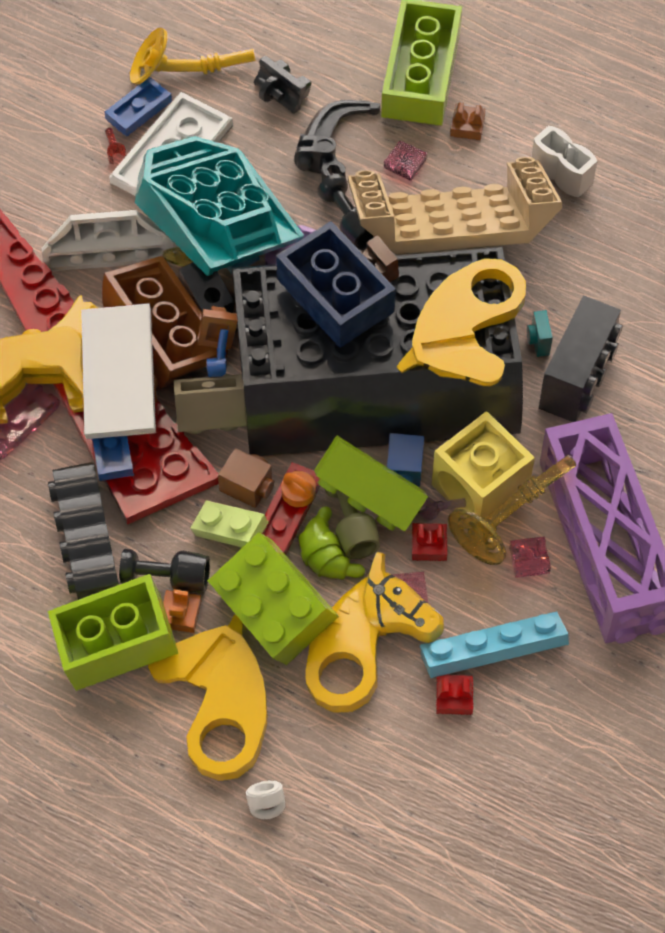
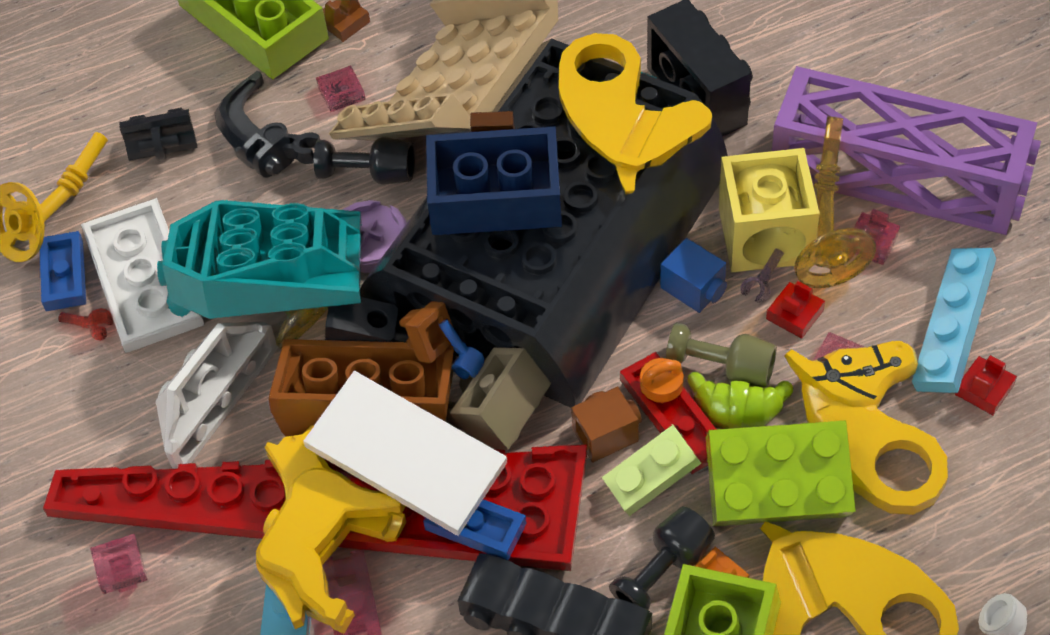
camera: 50 degrees left, 5 degrees down
lime brick [314,436,428,532] -> none

